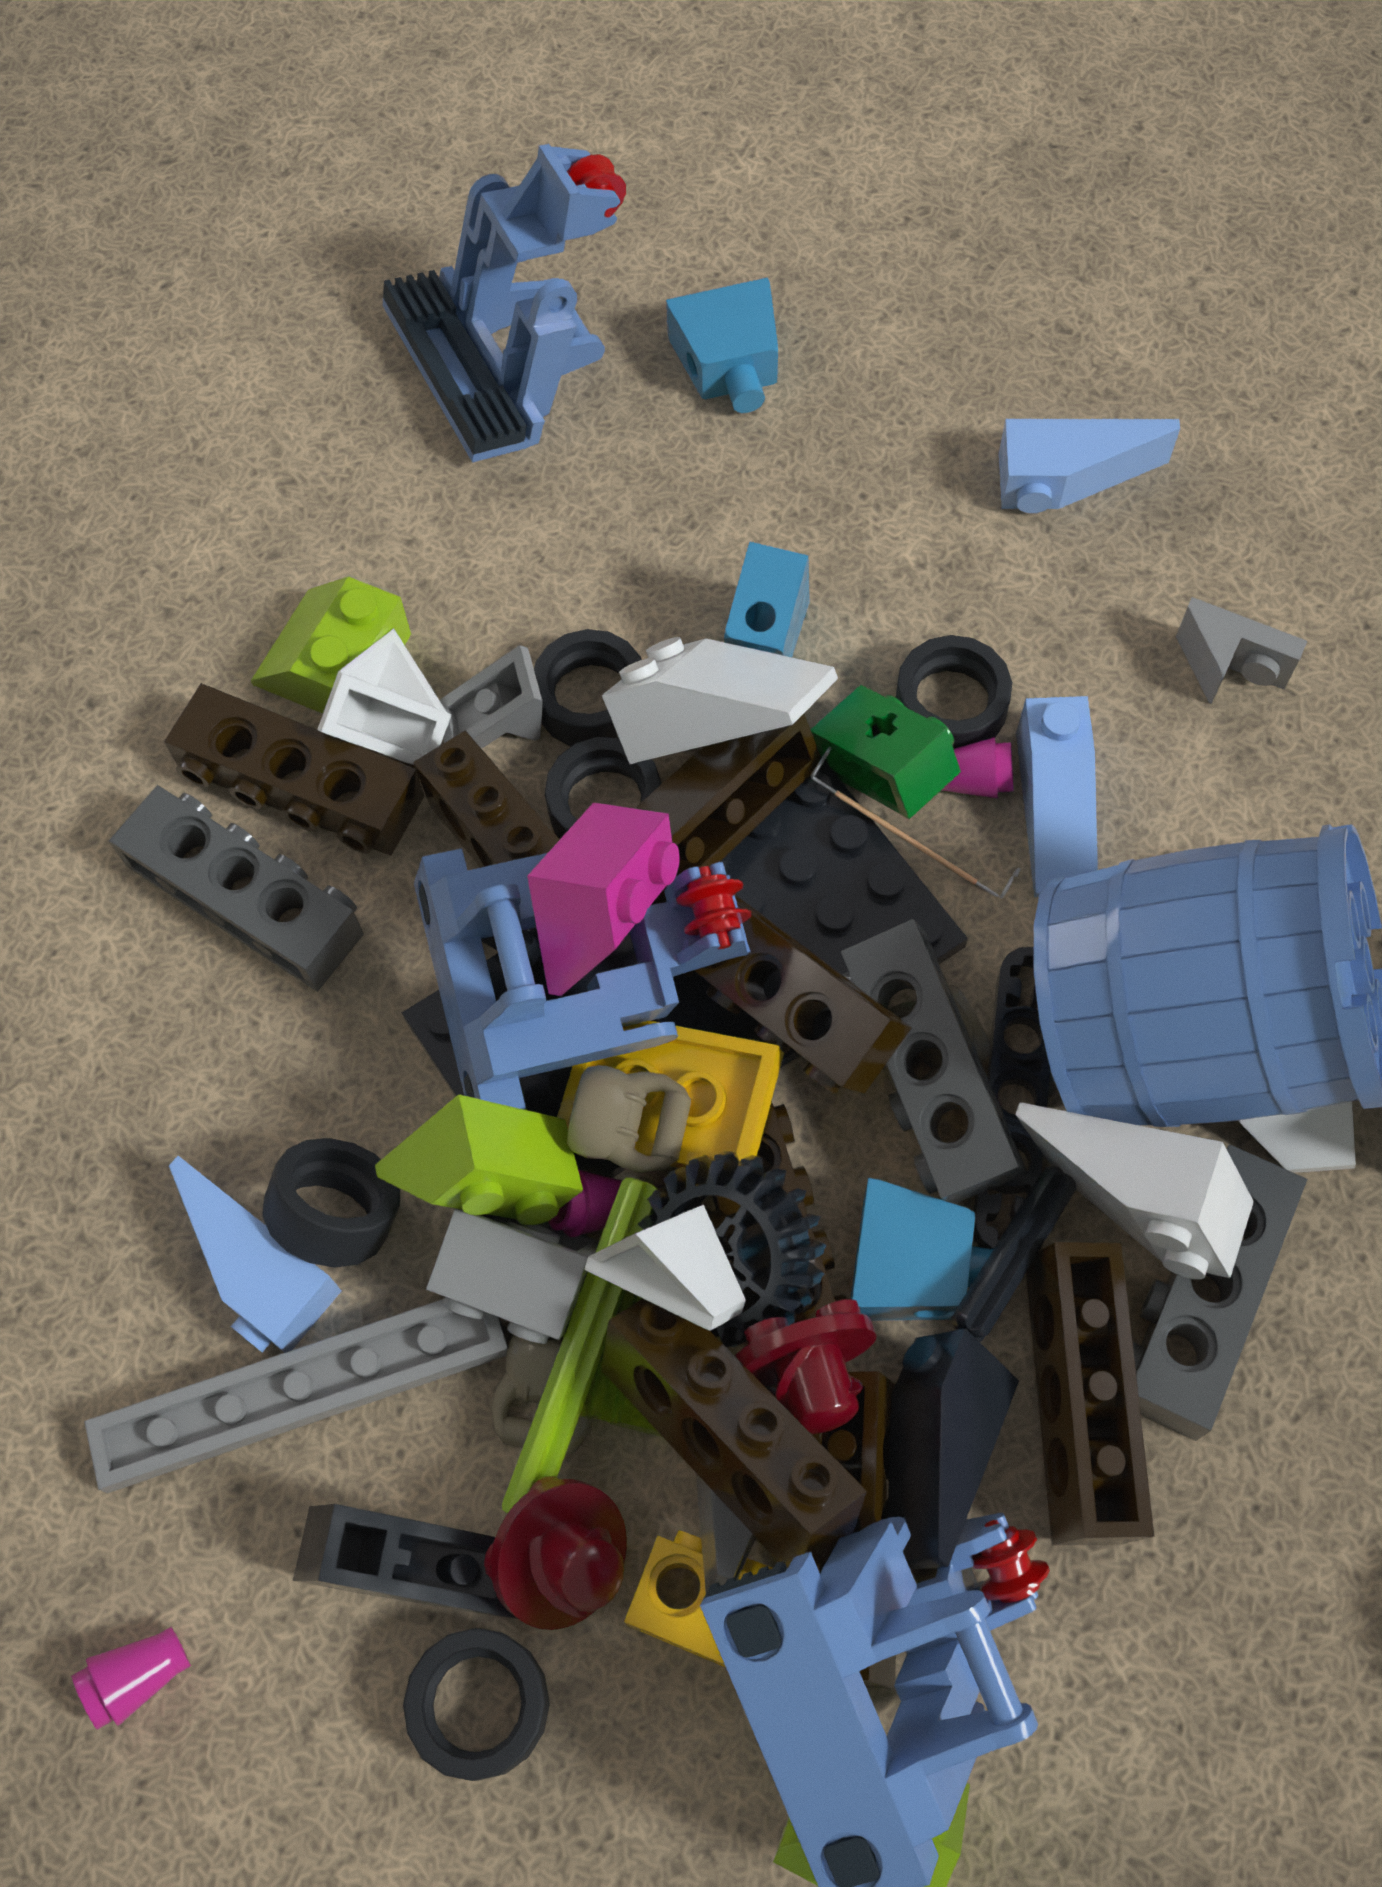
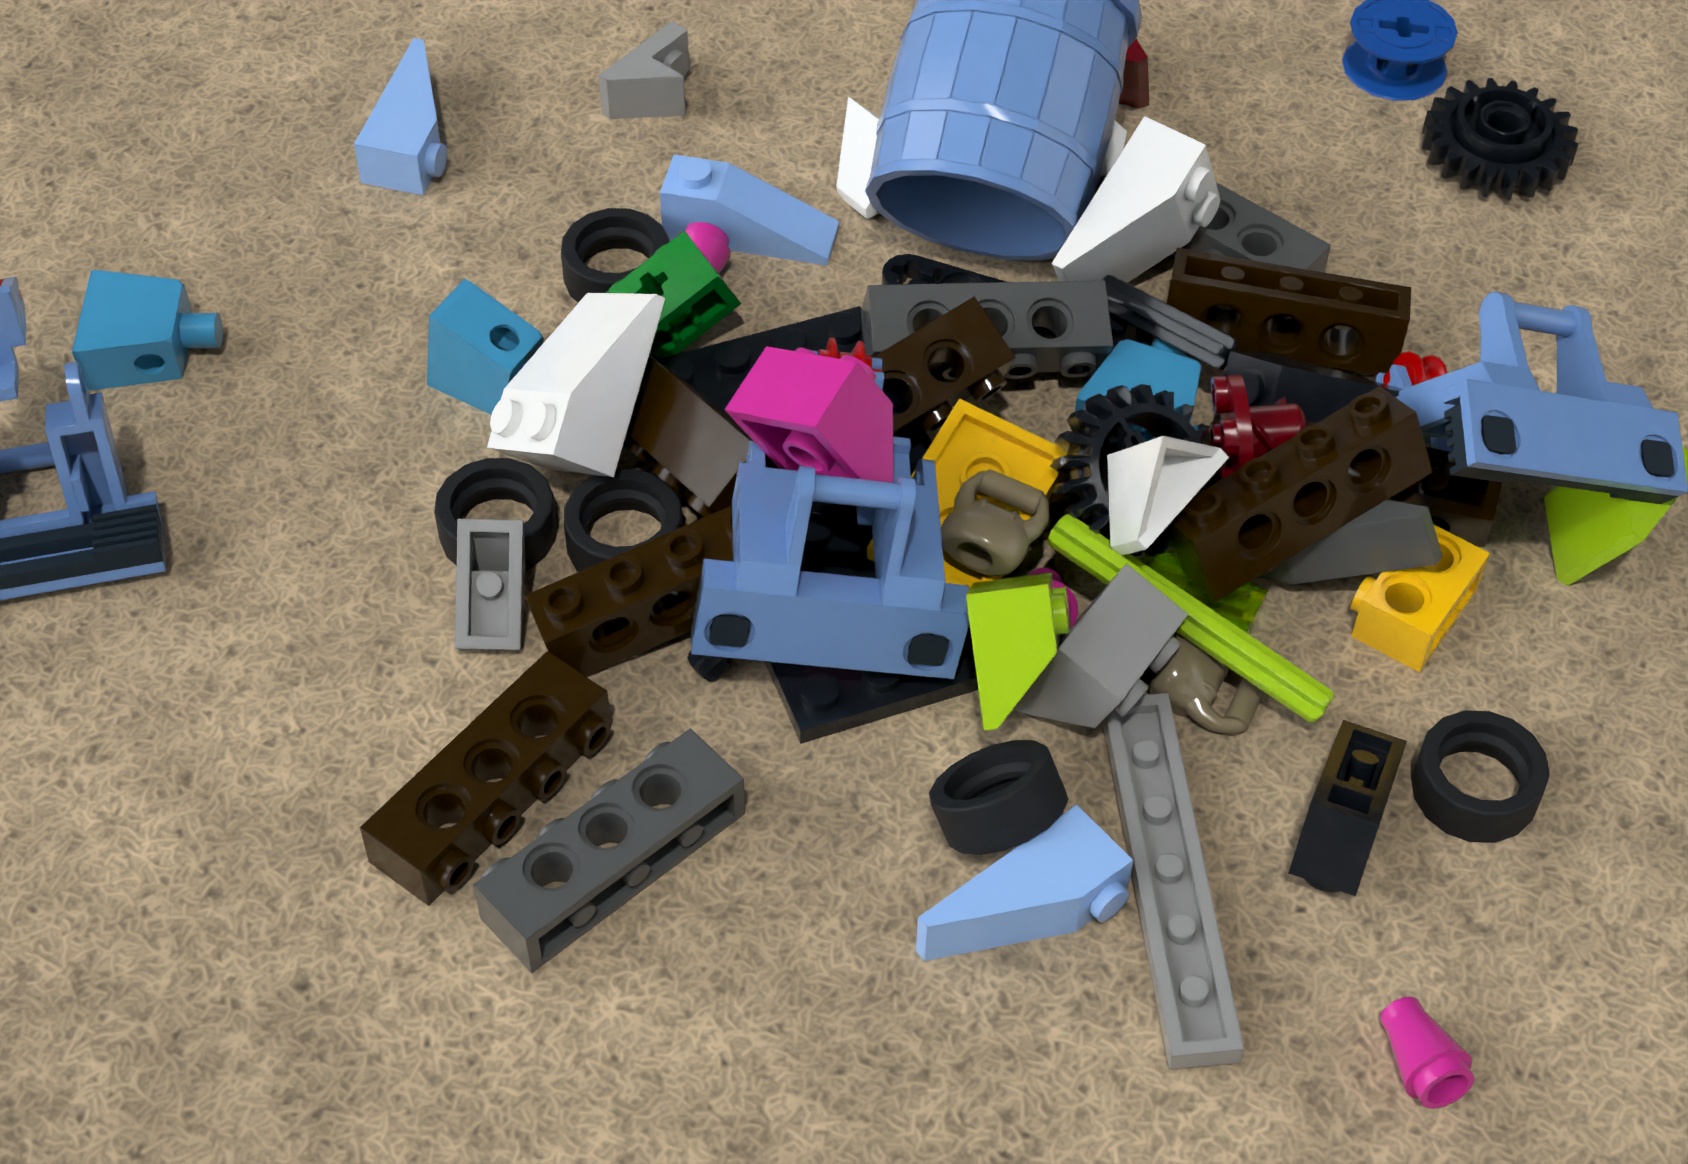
camera: 80 degrees left, 15 degrees down
lime slope [251,576,411,714] -> none
white slope [317,628,452,765] -> none
dark red plate [484,1476,627,1630] -> none
light nougat piece [811,747,1020,899] -> none

